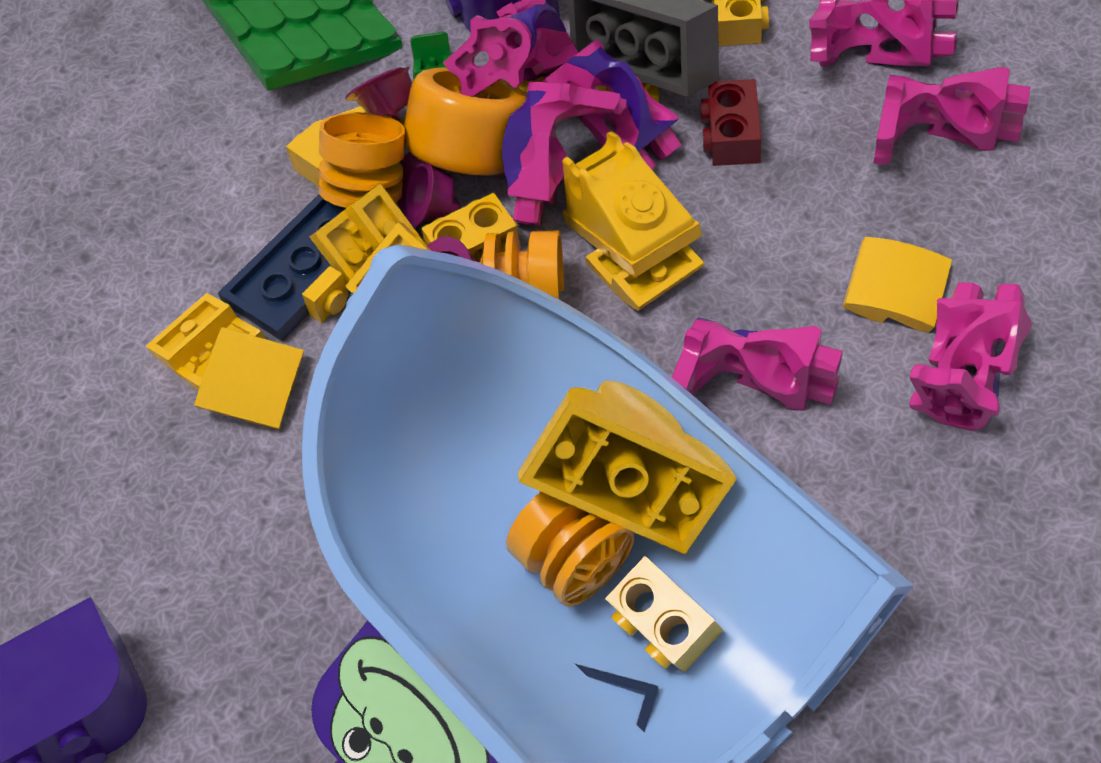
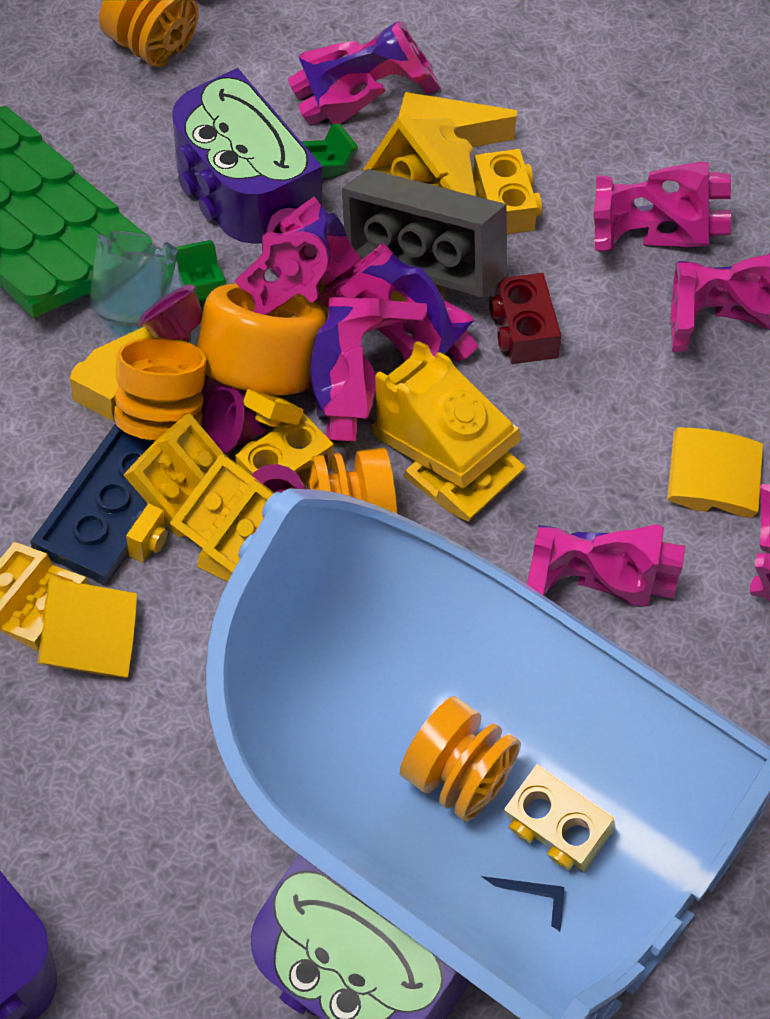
camera: 20 degrees left, 0 degrees up
yellow brick [518,380,737,554] -> none
none -> clear light blue cylinder [90,231,178,333]
none -> yellow plate [243,389,304,428]

